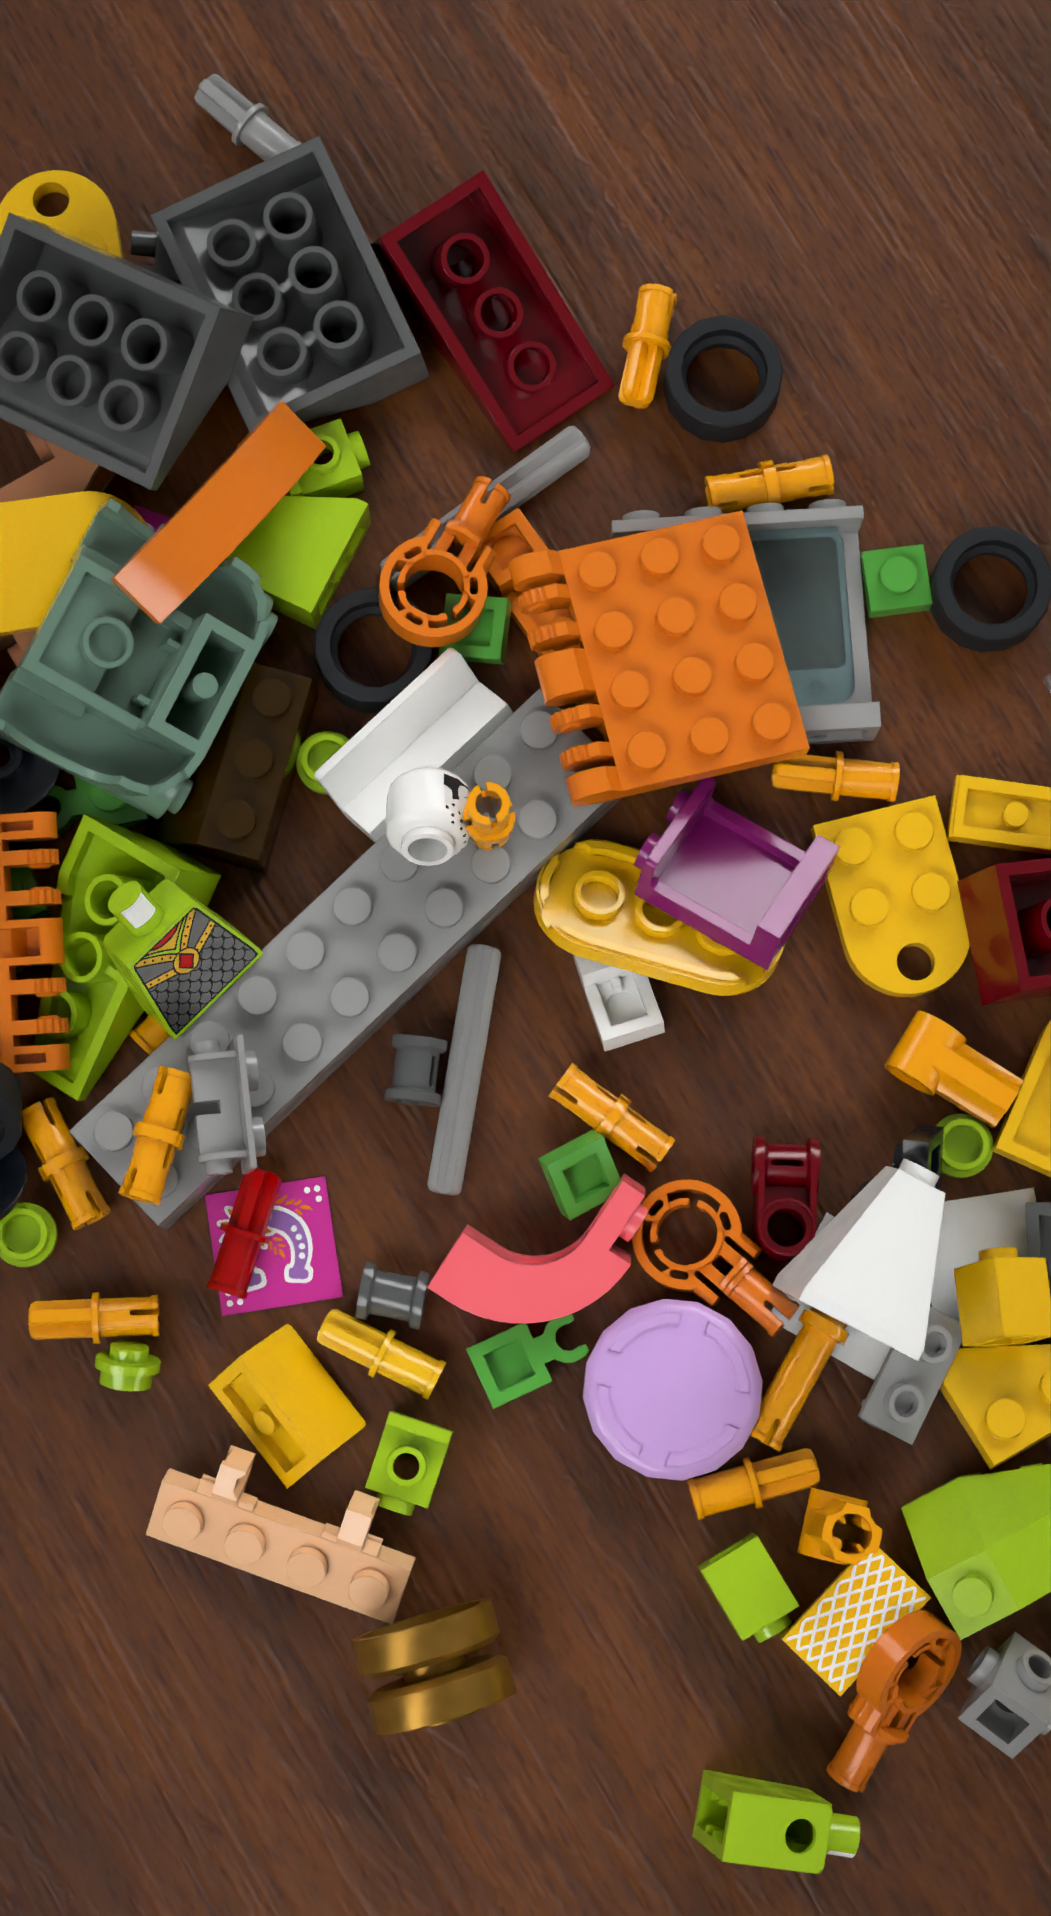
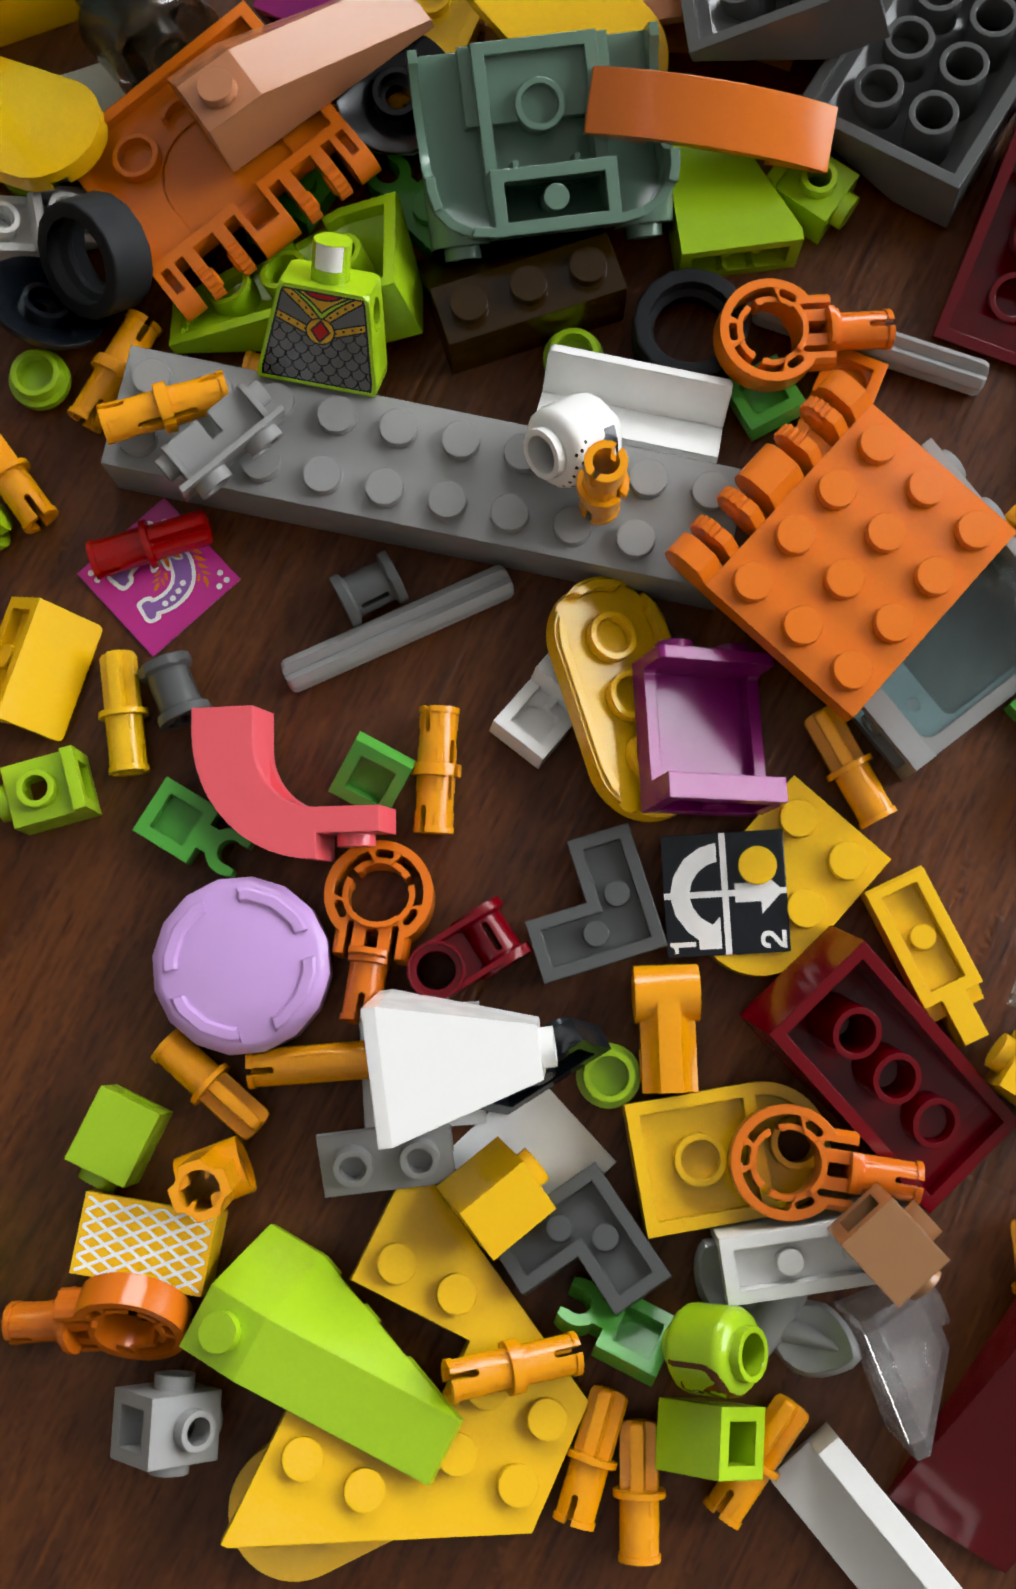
camera: 60 degrees right, 0 degrees up
none -> dark grey plate [525,823,668,985]
none -> black sticker [660,829,791,958]

